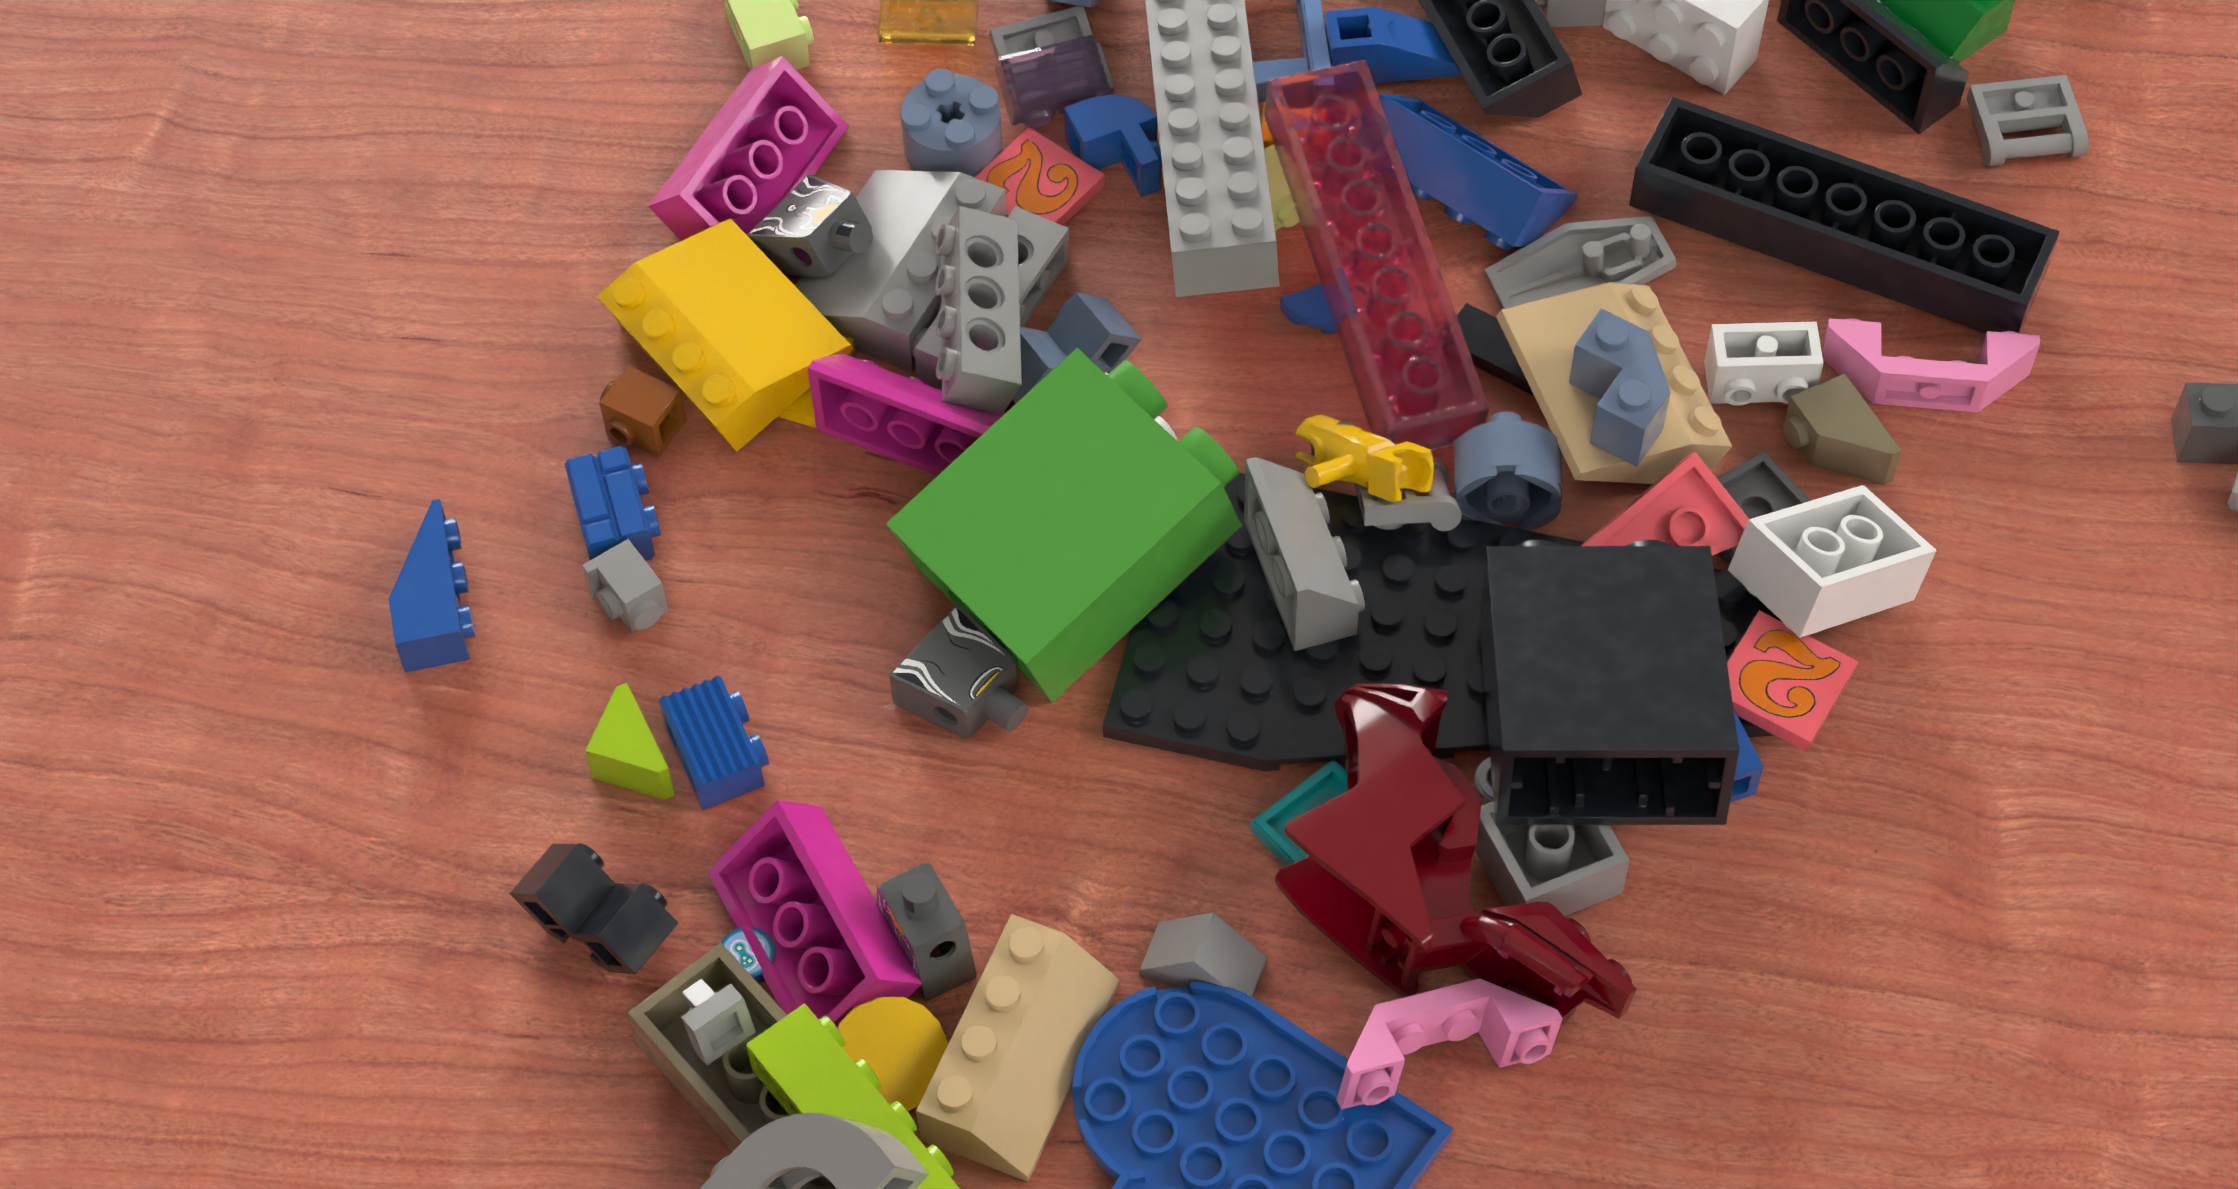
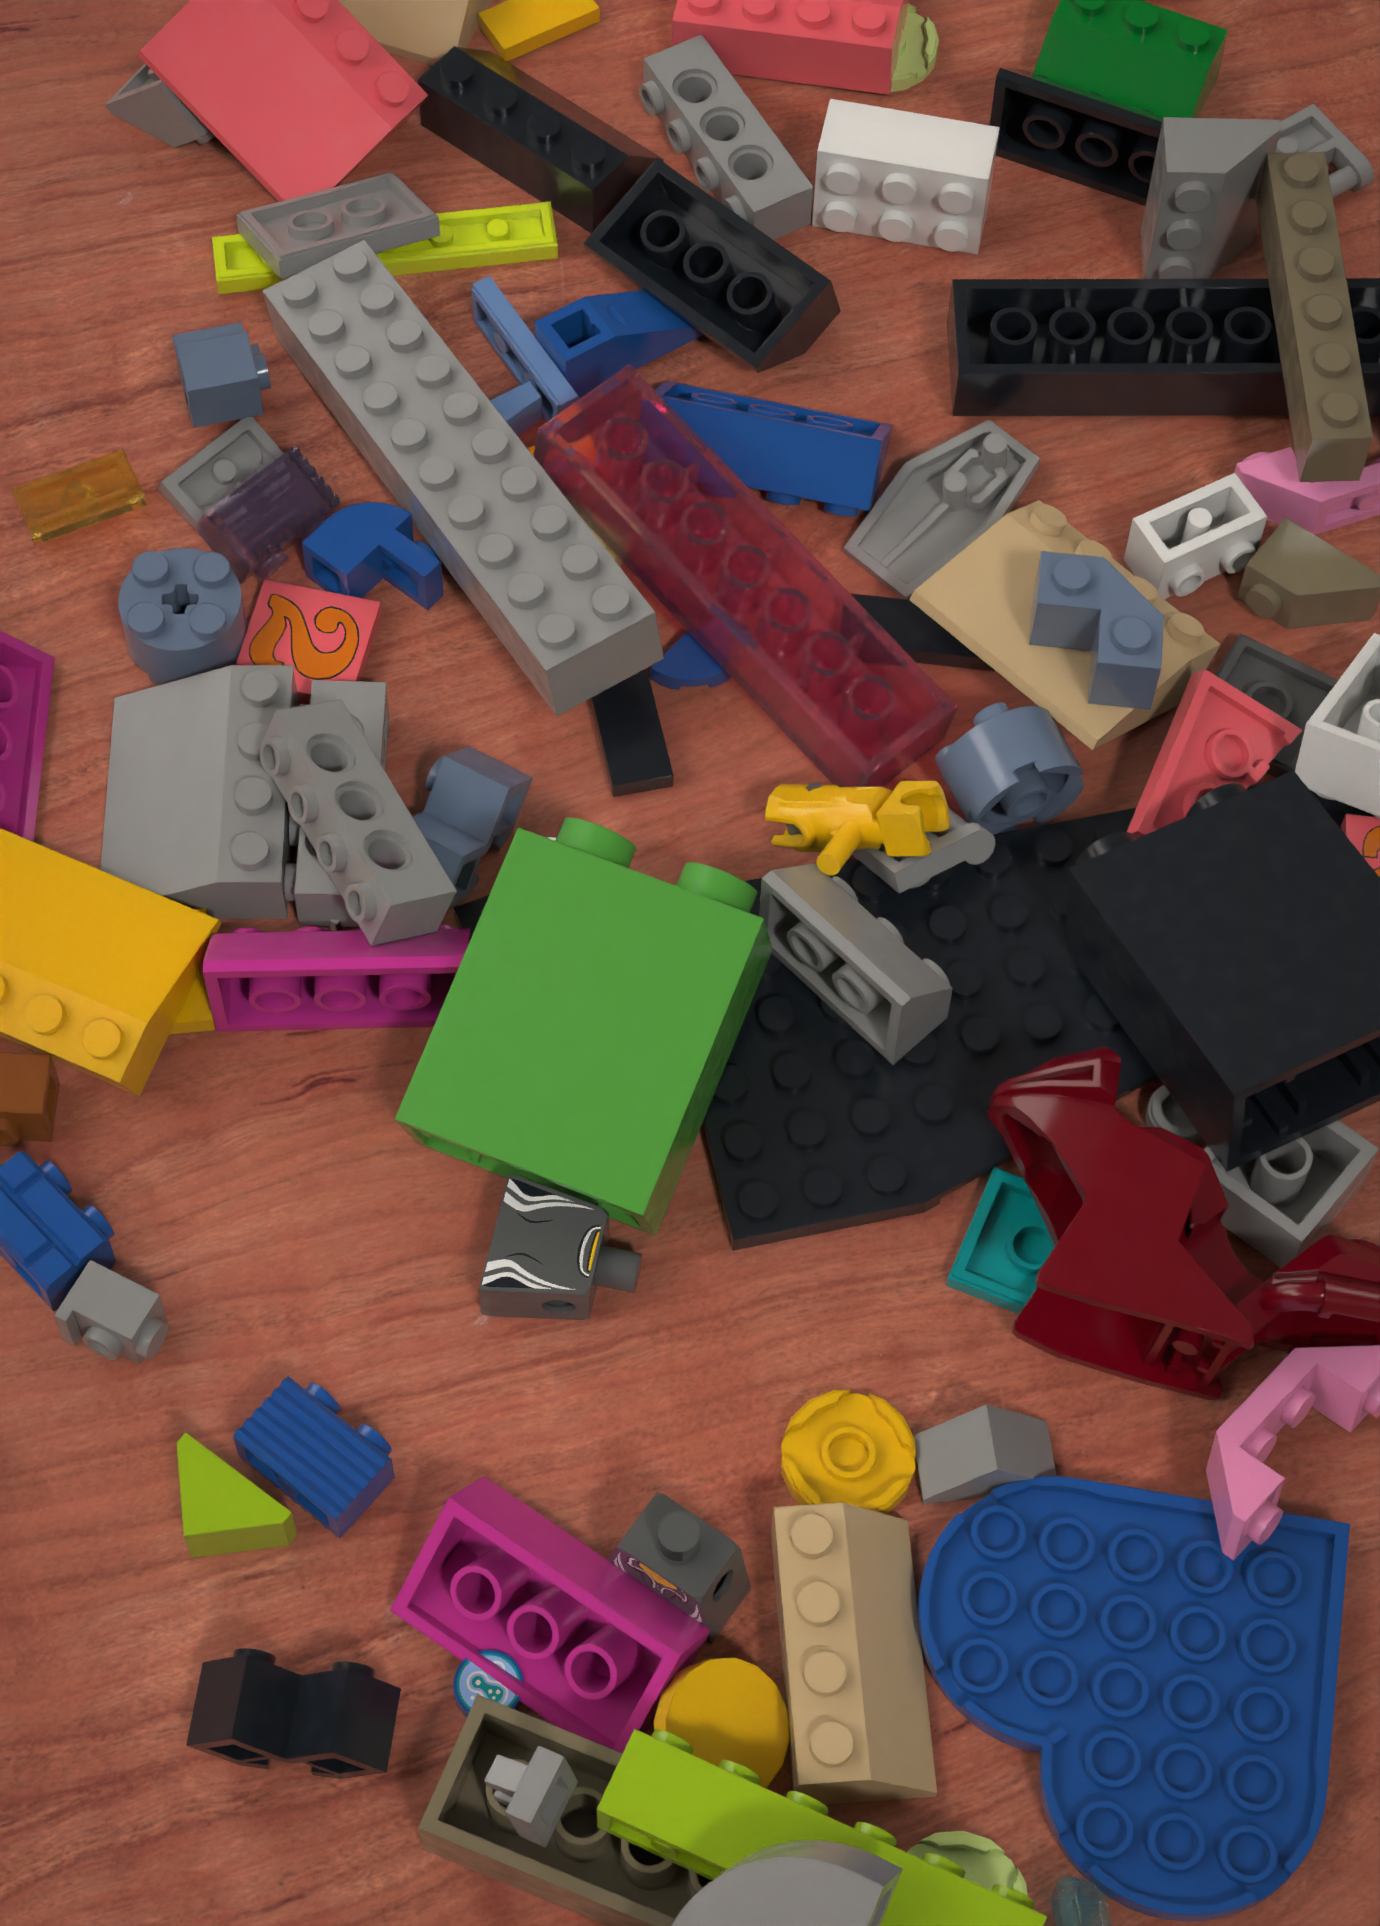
camera: 30 degrees left, 5 degrees up
dark grey torso [747,175,873,277] -> none
none -> black tile [590,668,674,797]
none -> yellow tile [781,1390,916,1515]
none -> light grey slope [1140,117,1281,279]
none -> dark tan brick [1256,152,1373,482]

